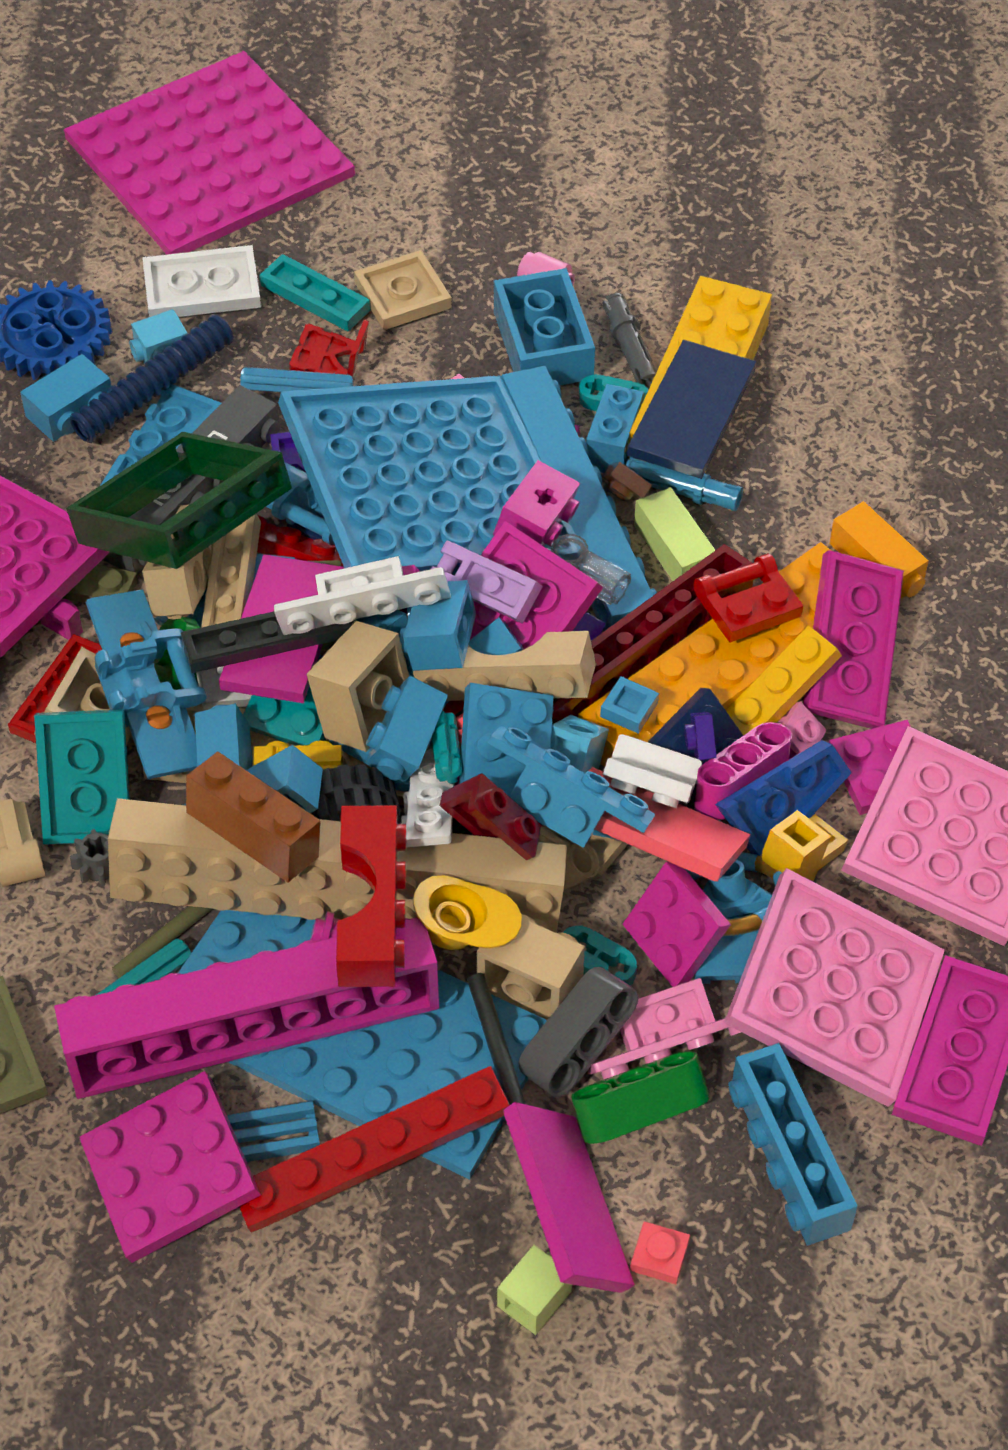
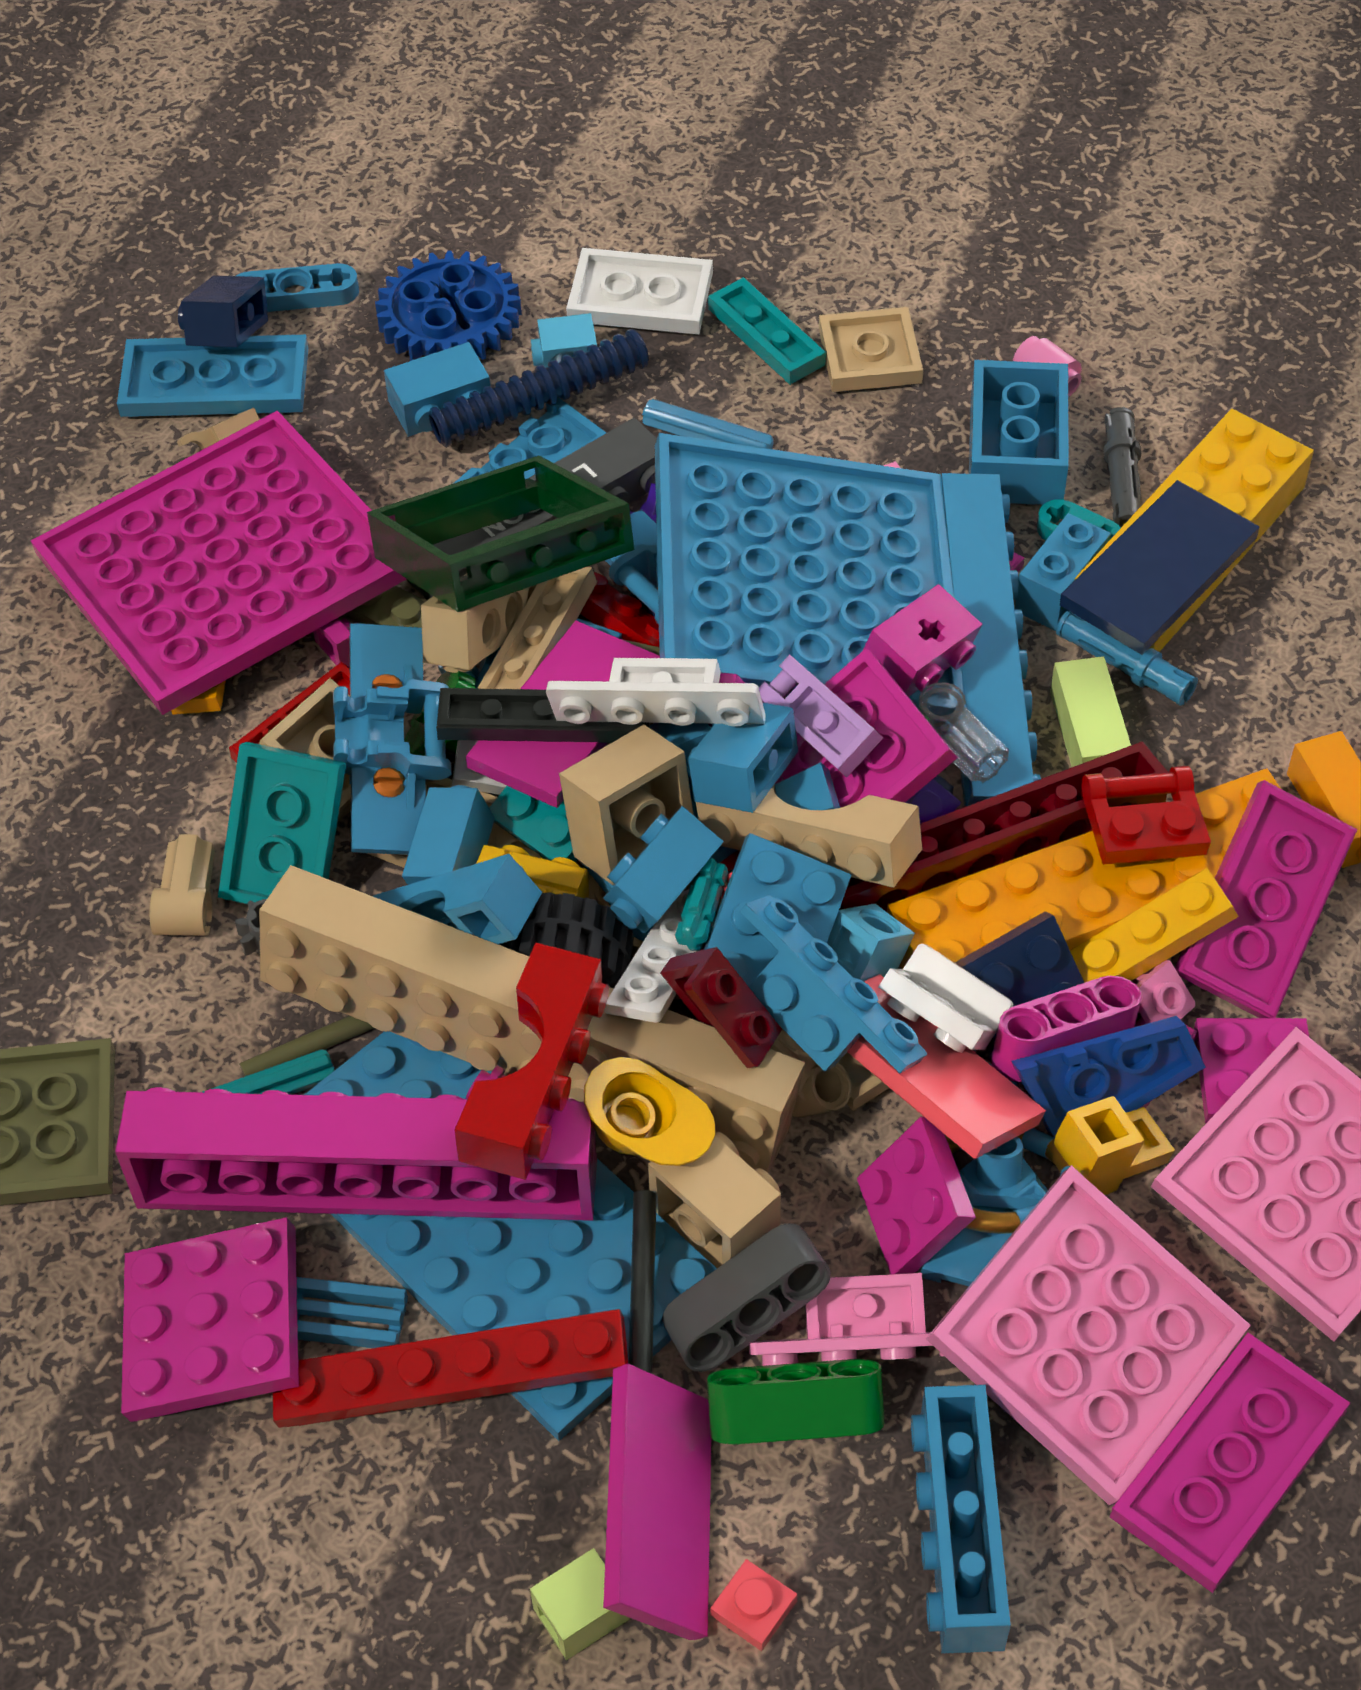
camera: 20 degrees right, 0 degrees up
dark pink plate [64,51,355,255] -> none
dark orange brick [186,751,321,883] -> none
red piece [289,319,369,378] -> none
teal beam [562,925,637,986] -> none
dark azure plate [600,676,659,734] -> none
reddish brown plate [602,462,652,501] -> none
dark purple plate [684,712,717,760] -> none

